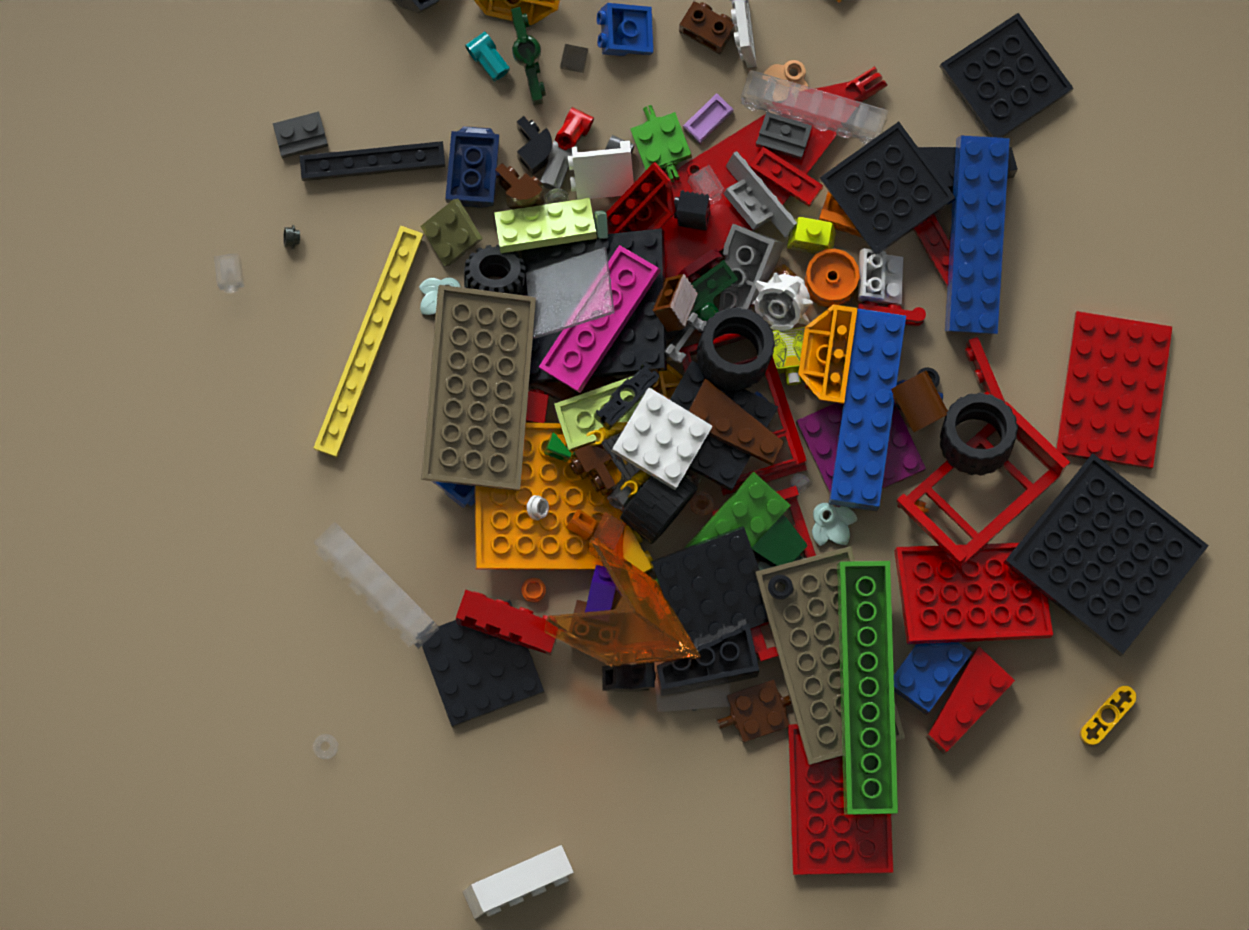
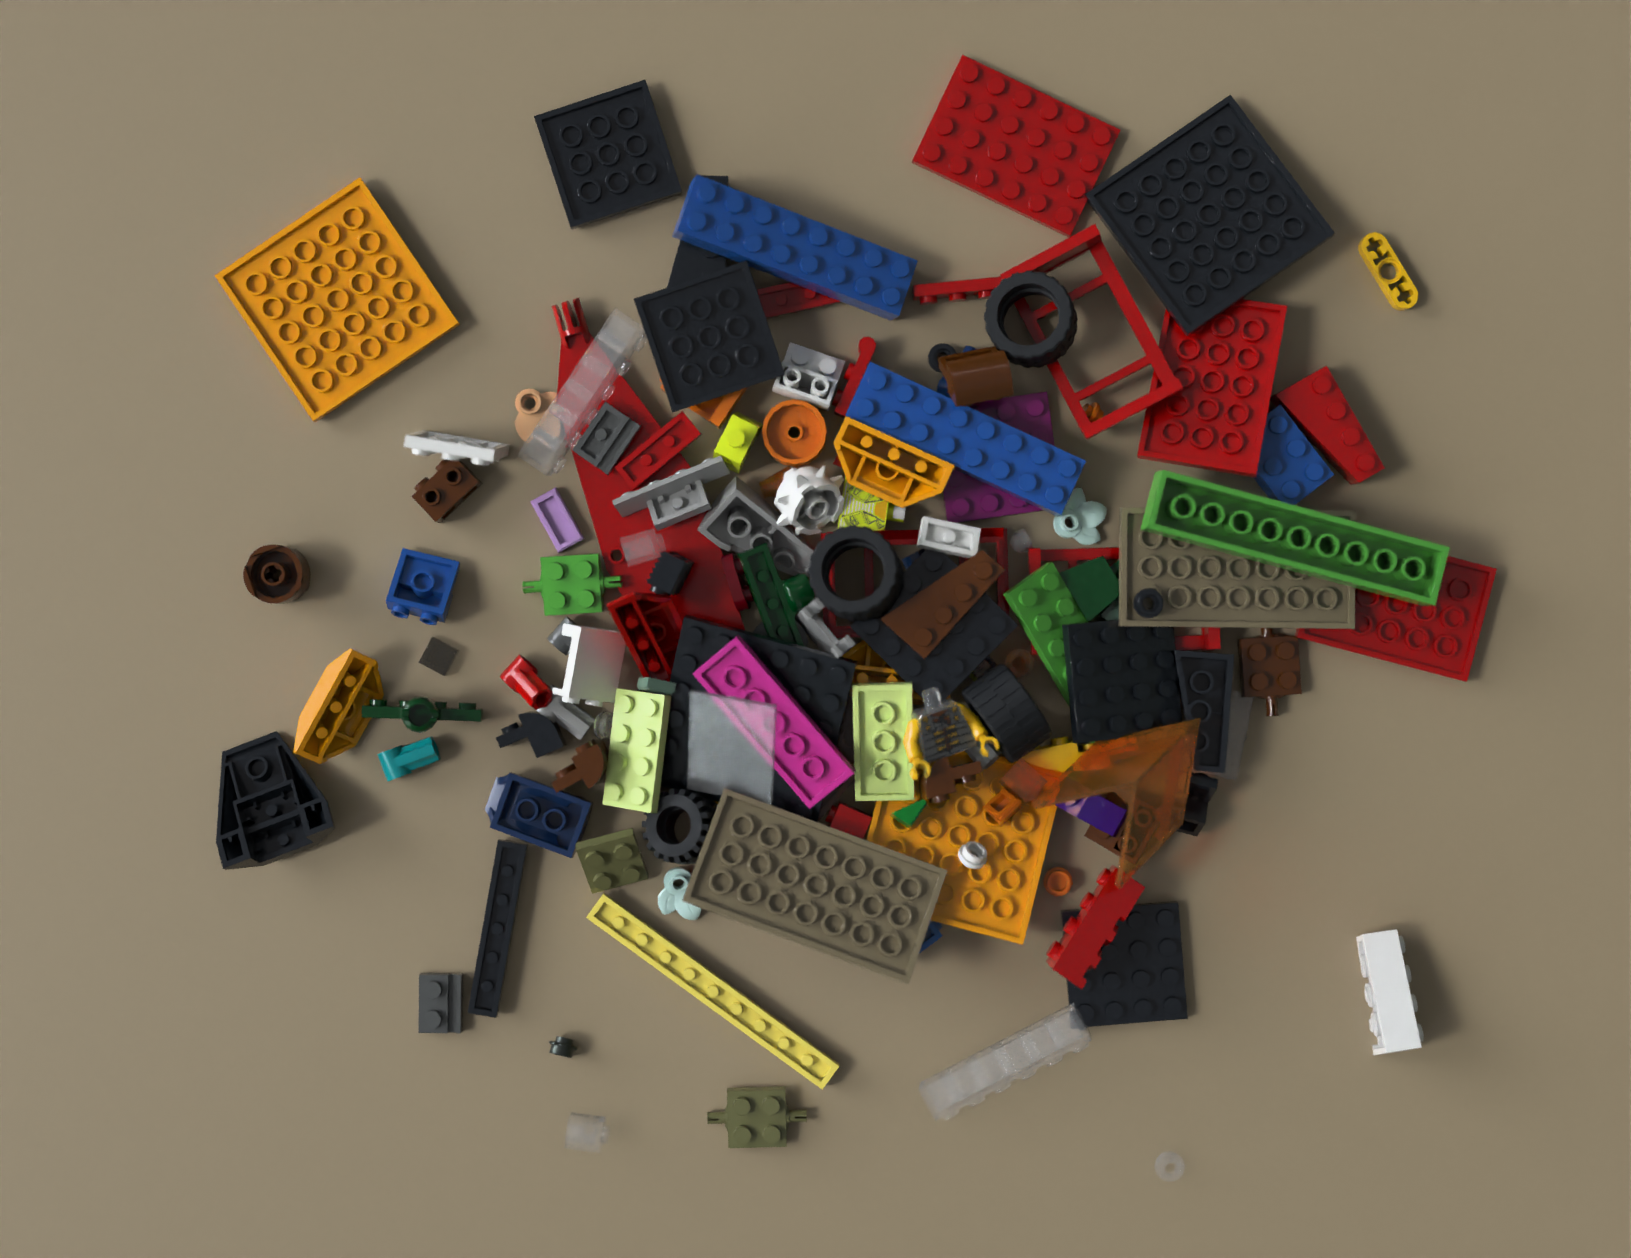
camera: 80 degrees left, 10 degrees up
black piece [594,363,659,430] -> none
white plate [611,388,712,490] -> none
reddish brown brick [652,274,698,332] -> none
none -> olive plate [707,1086,807,1148]
none -> white plate [917,516,981,558]

